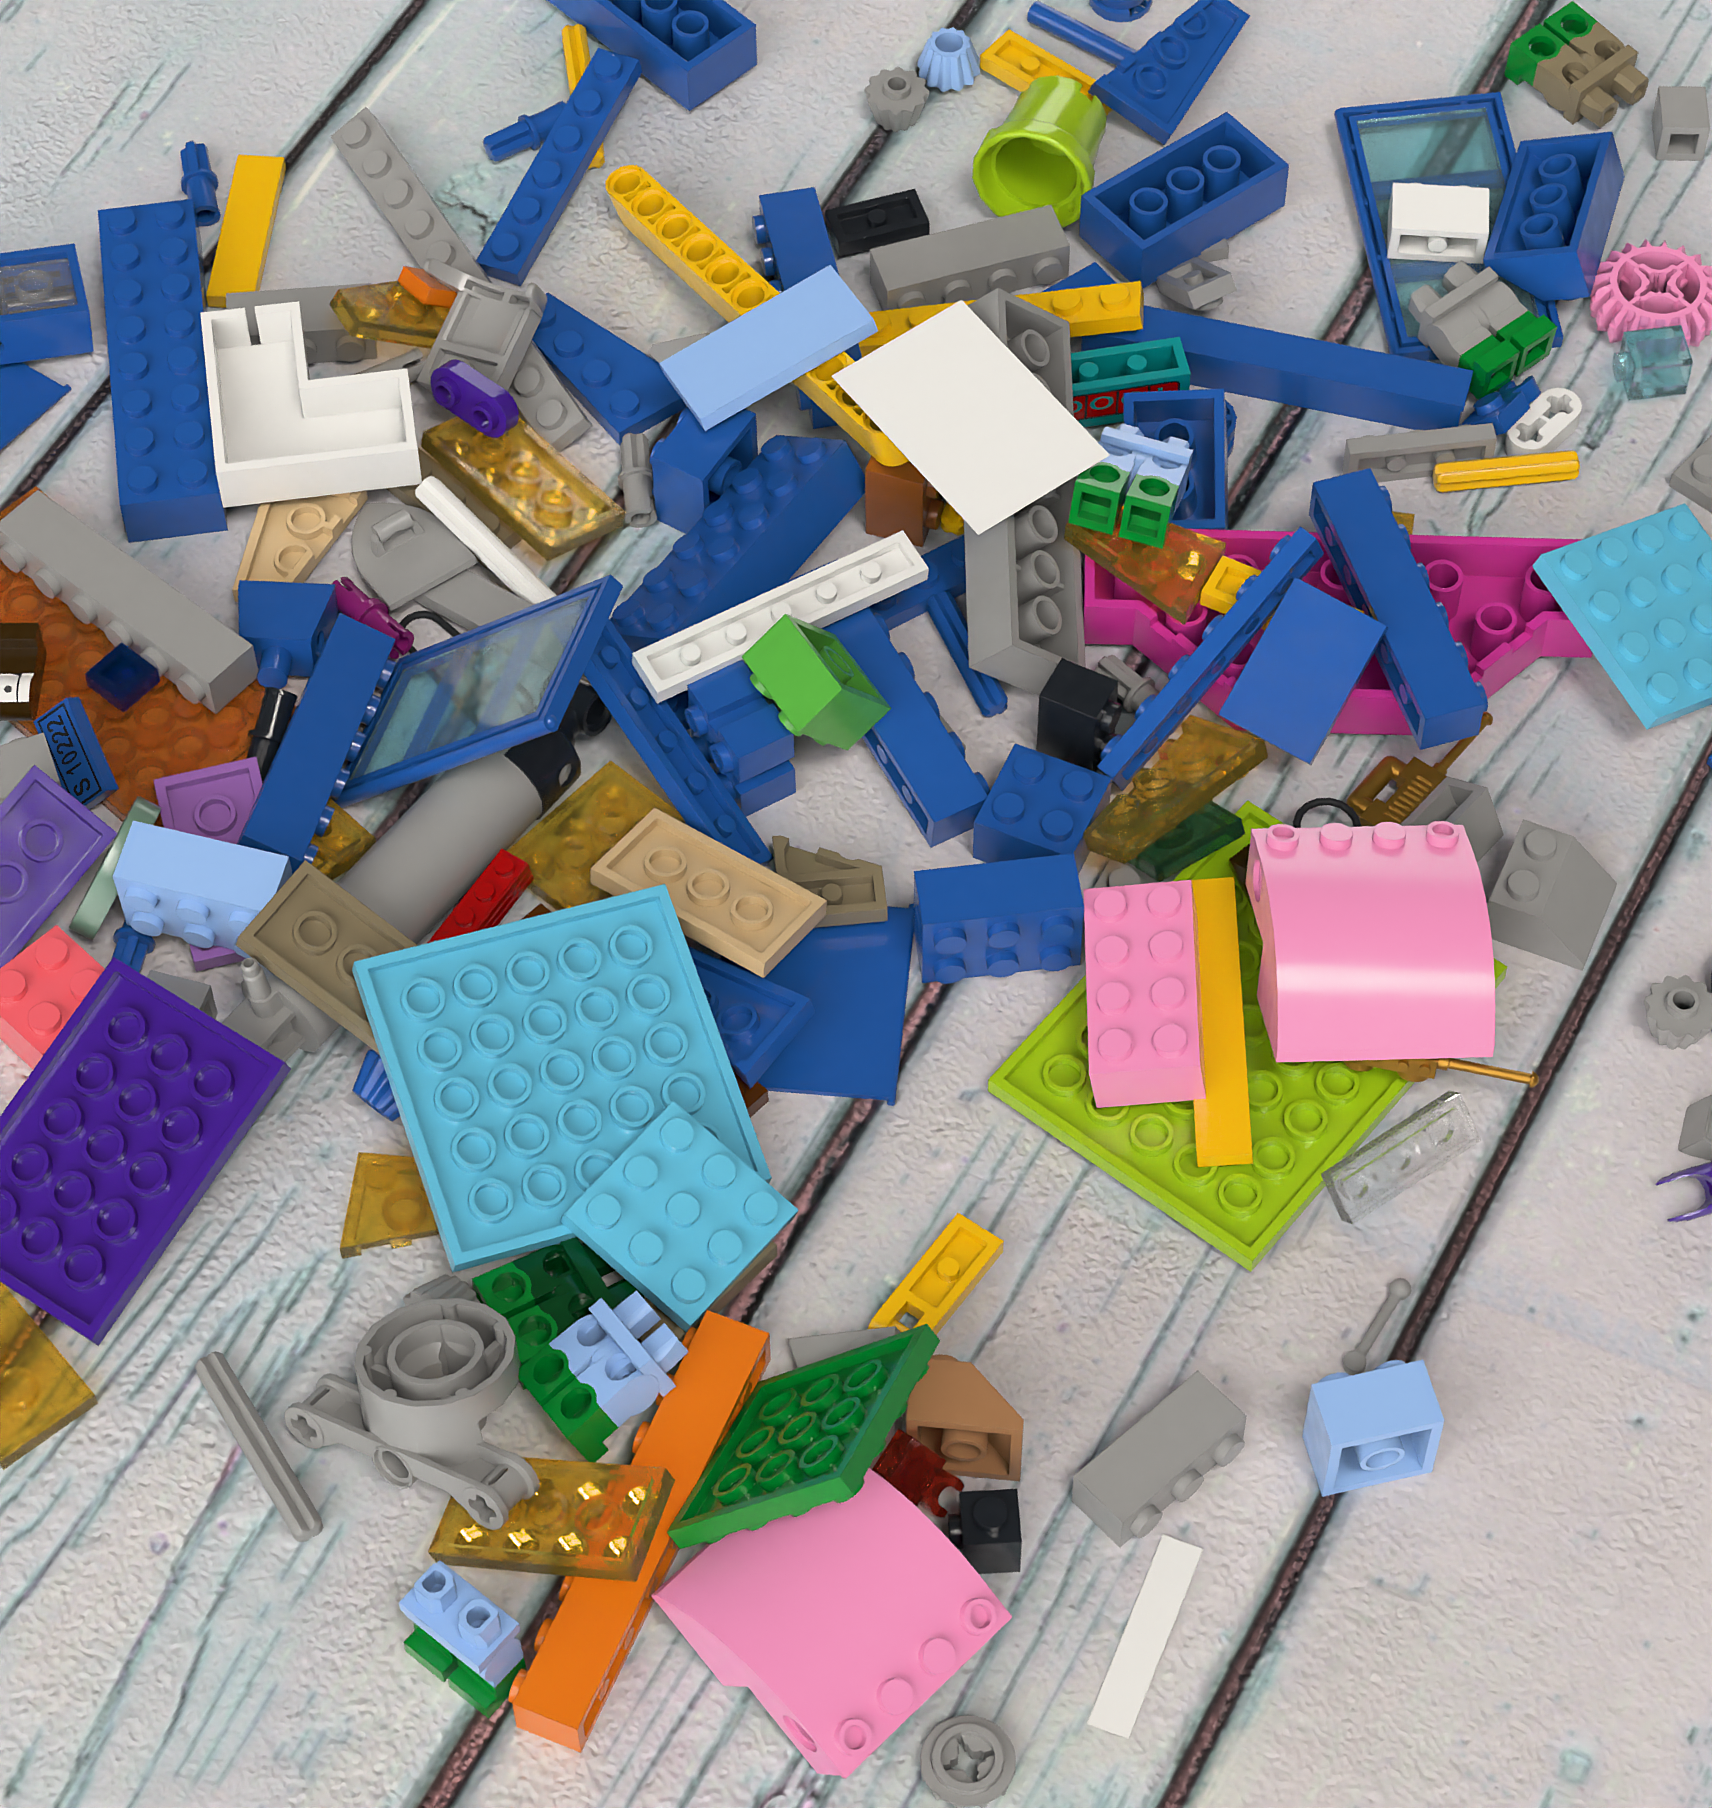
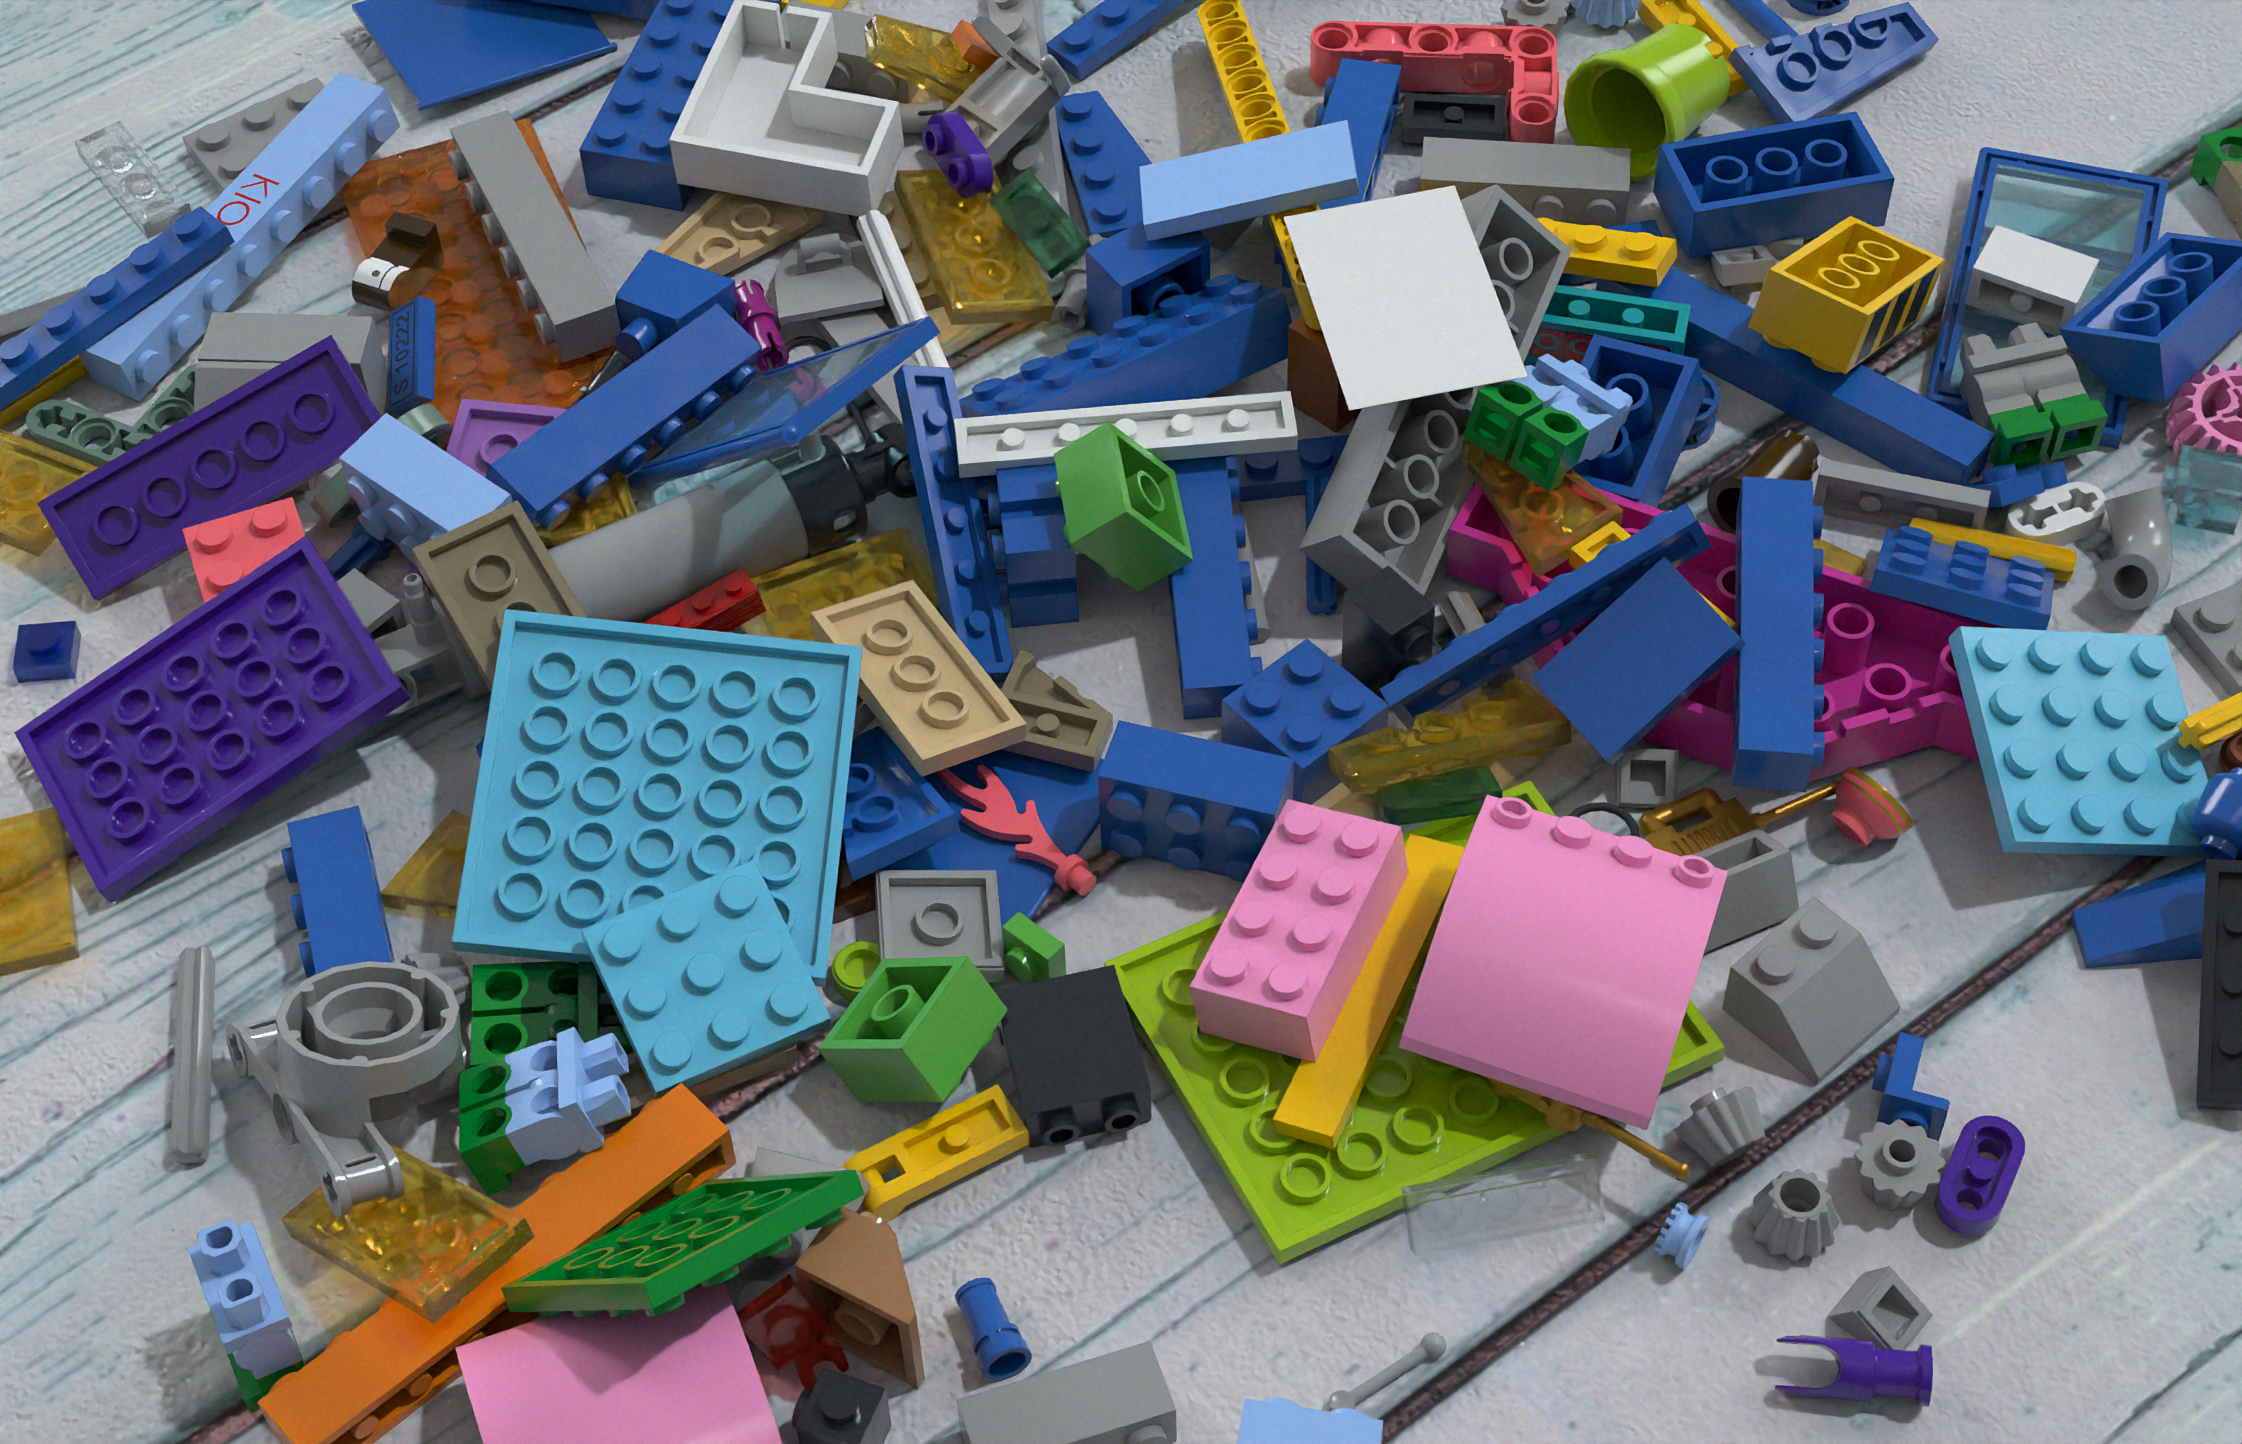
camera: 25 degrees right, 5 degrees down
clear blue plate [85,642,161,713] -> none
none -> blue brick [281,805,395,978]
none -> bright green brick [817,956,1008,1102]
none -> lime tile [832,941,879,1002]
none -> light grey plate [874,870,1005,982]
none -> coral piece [937,764,1097,896]
none -> blue pin [955,1277,1032,1381]
none -> clear green plate [988,168,1092,279]
none -> black panel [994,965,1152,1148]
none -> bright green plate [1002,912,1066,983]
none -> coral beam [1310,21,1559,144]
none -> light grey slope [1615,748,1679,809]
none -> light blue bush [1653,1201,1711,1269]
none -> light grey piece [1674,1086,1766,1167]
none -> dark brown plant [1707,429,1820,535]
none -> yellow brick [1748,216,1946,374]
none -> light grey piece [1748,1169,1839,1261]
none -> coral piece [1829,767,1913,848]
none -> blue plate [1869,526,2055,630]
none -> blue bracket [1871,1032,1950,1142]
none -> light grey cylinder [2102,486,2173,610]

